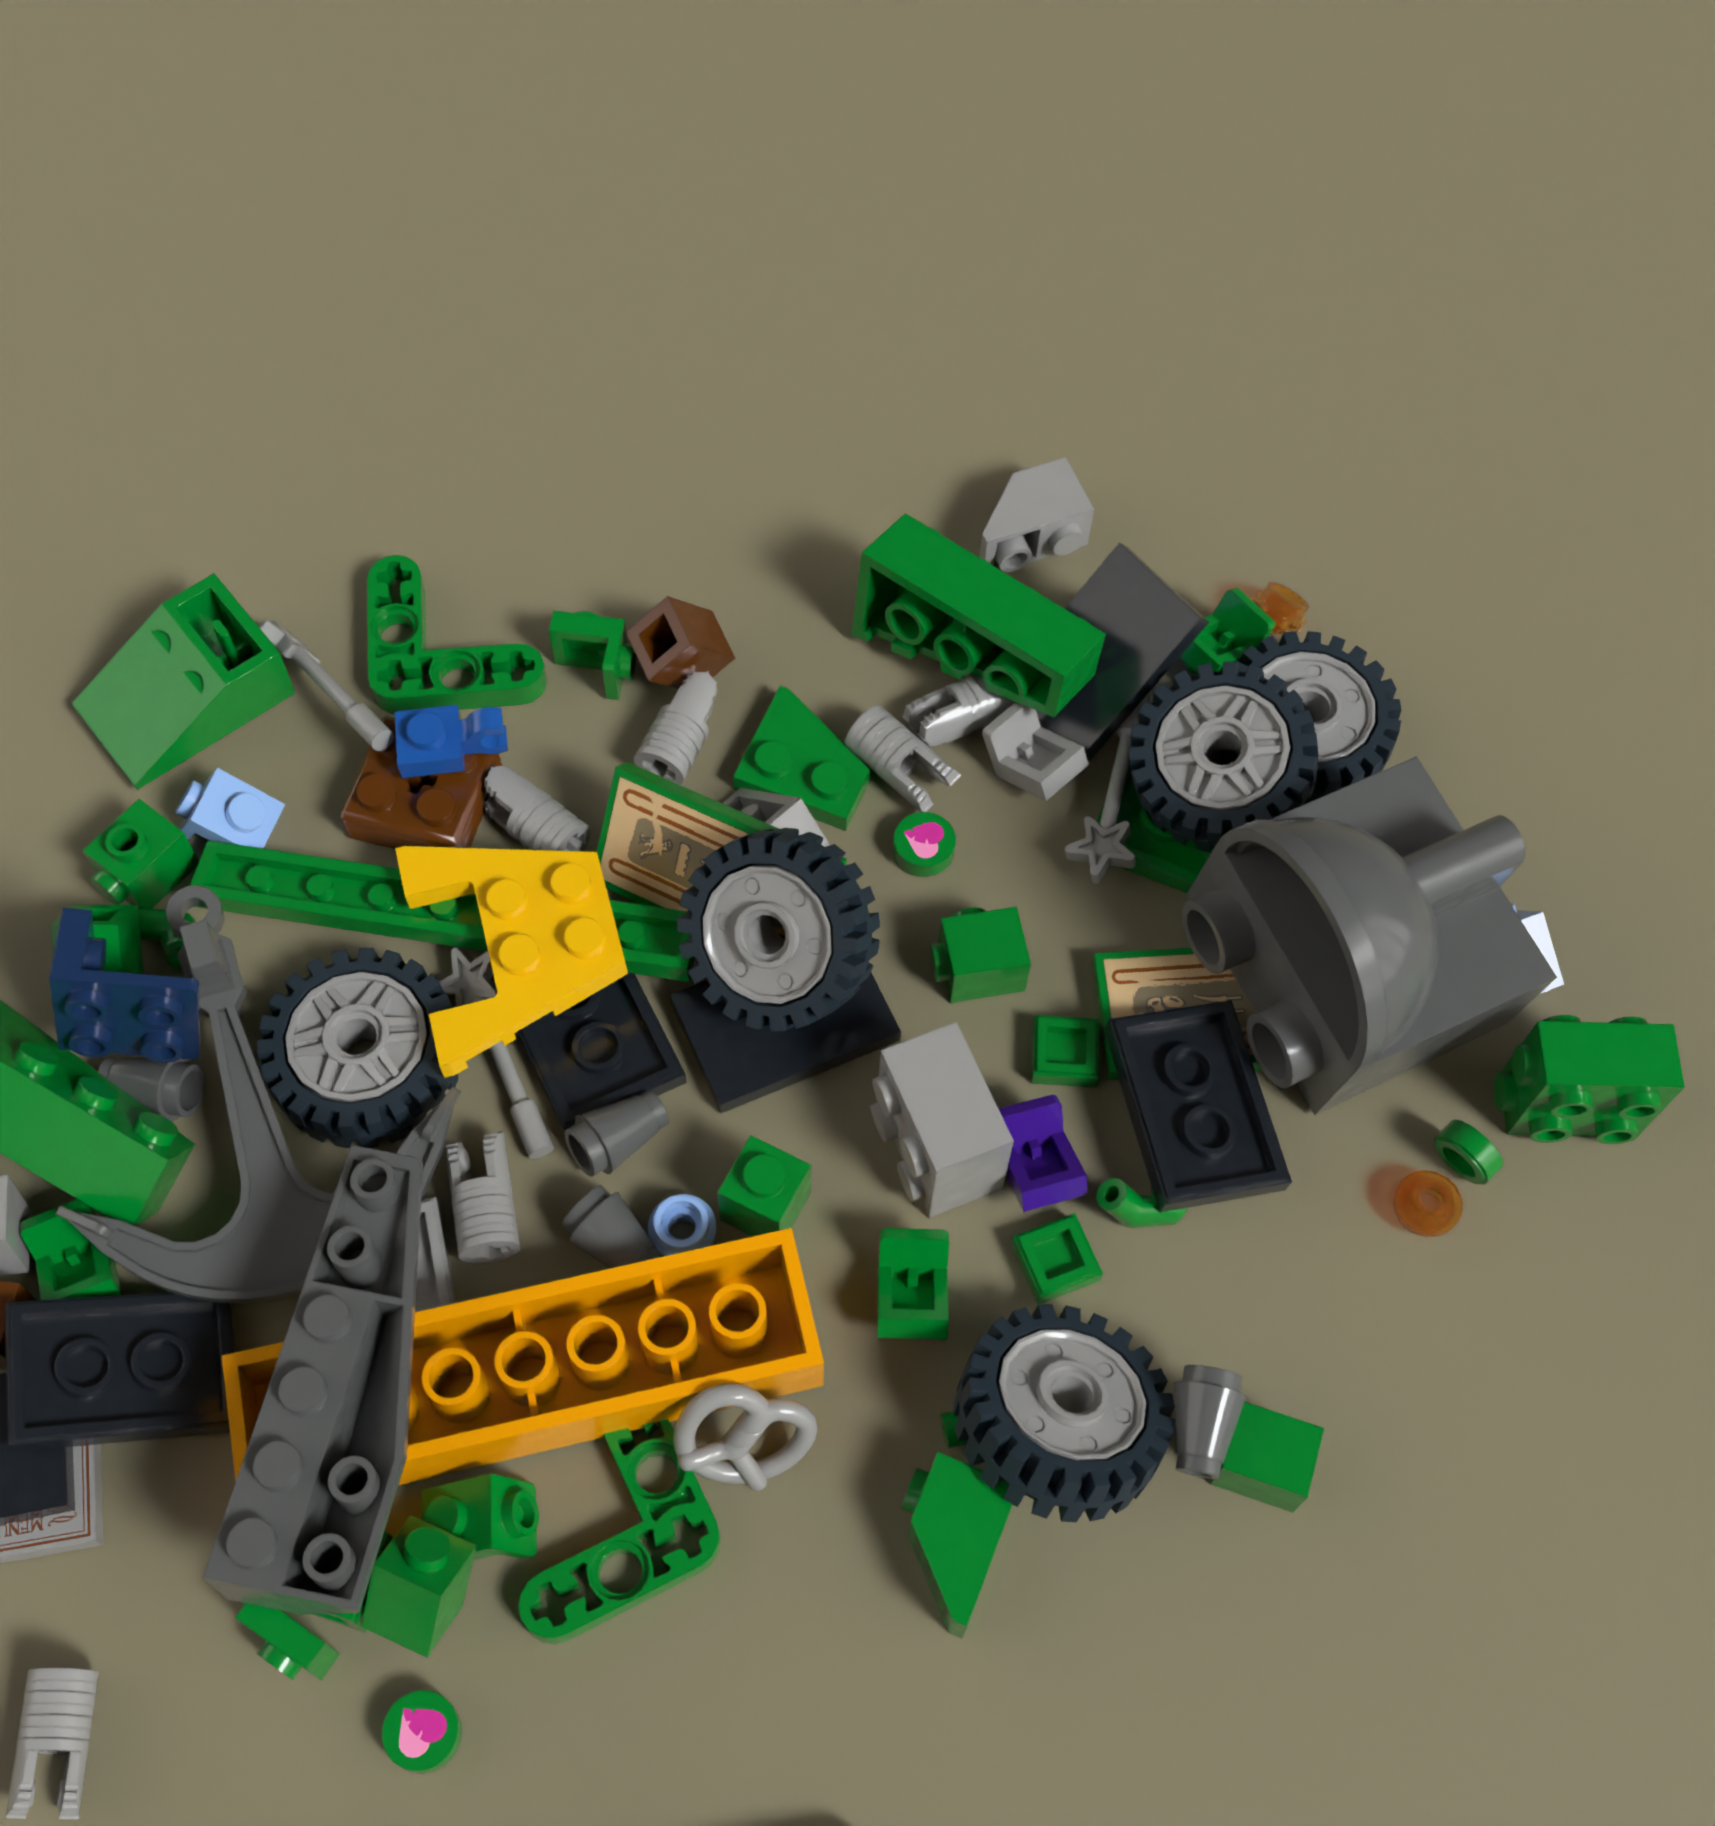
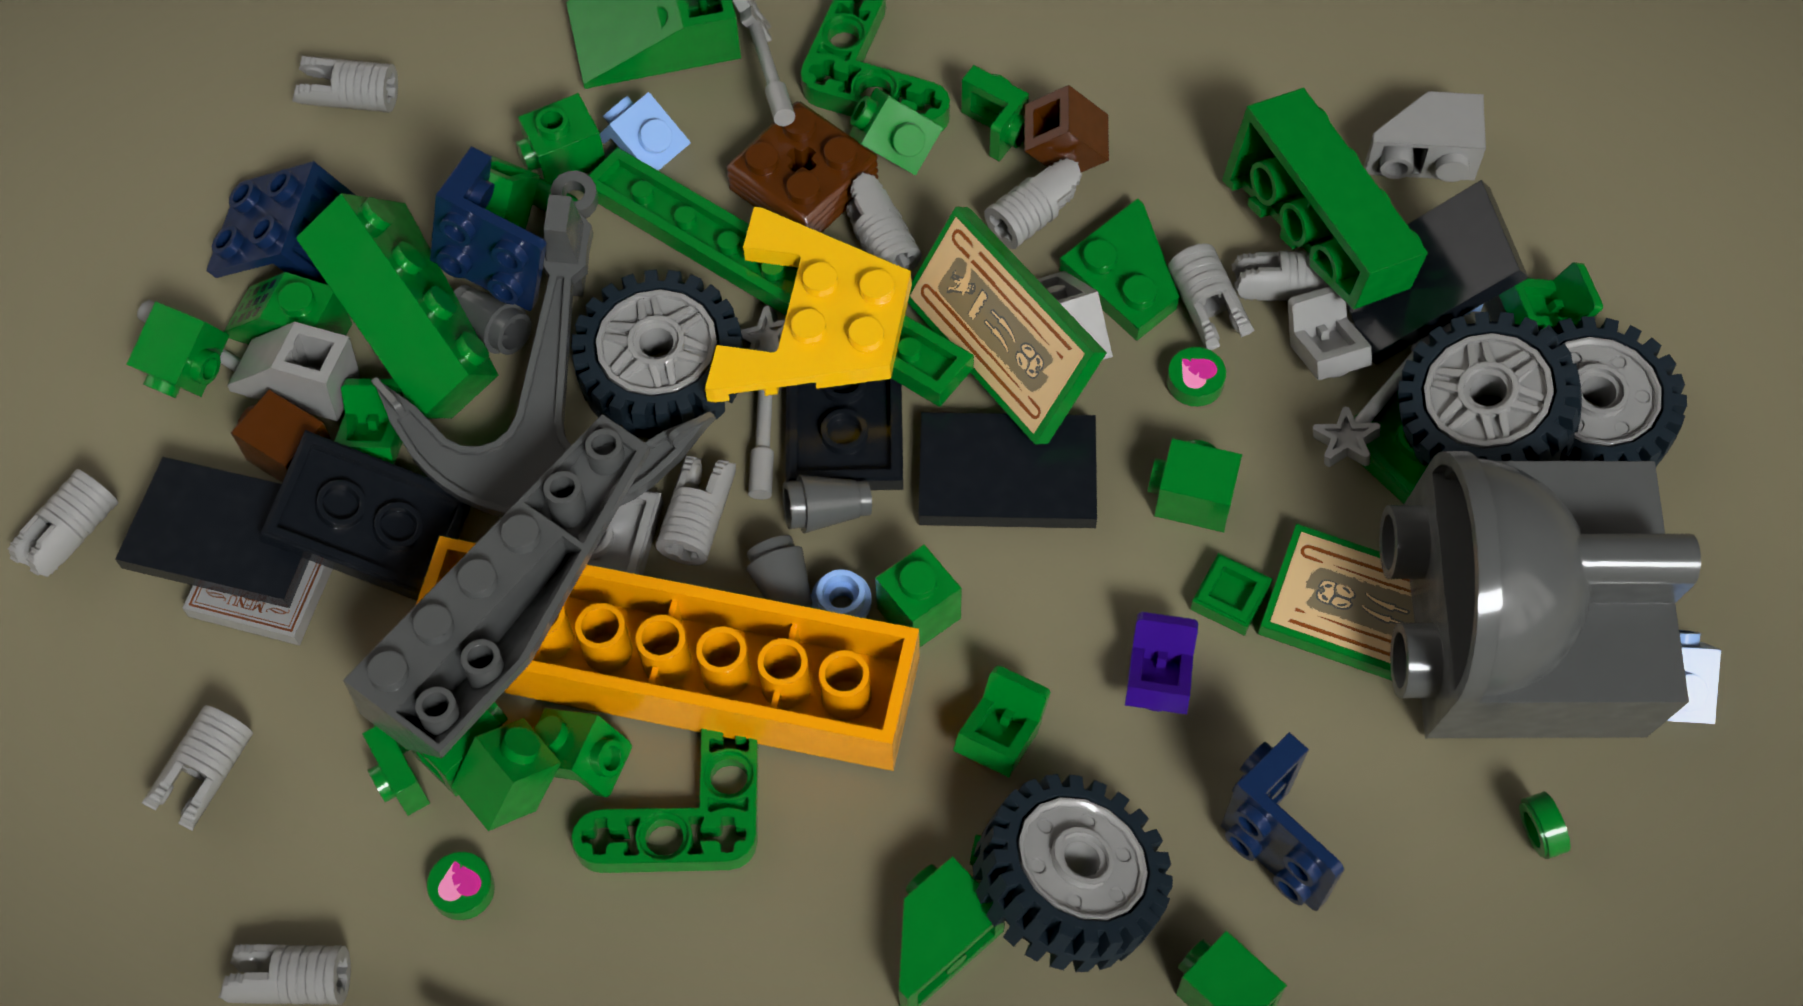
camera: 30 degrees right, 0 degrees up
blue plate [395,705,508,778] -> none
light grey piece [673,1383,818,1491] -> none
wheel [677,828,880,1031] -> none
light grey brick [870,1022,1014,1218] -> none
green tile [1011,1213,1103,1305] -> none
green arm [1096,1178,1187,1228] -> none
black tile [1104,1000,1292,1213] -> none
dark grey cone [1174,1365,1247,1479] -> none
clear orange plate [1251,582,1309,635] -> none
clear orange plate [1393,1170,1463,1237] -> none
green brick [1493,1015,1685,1144] -> none
none -> green bracket [850,88,943,176]
none -> dark blue bracket [1221,732,1344,911]

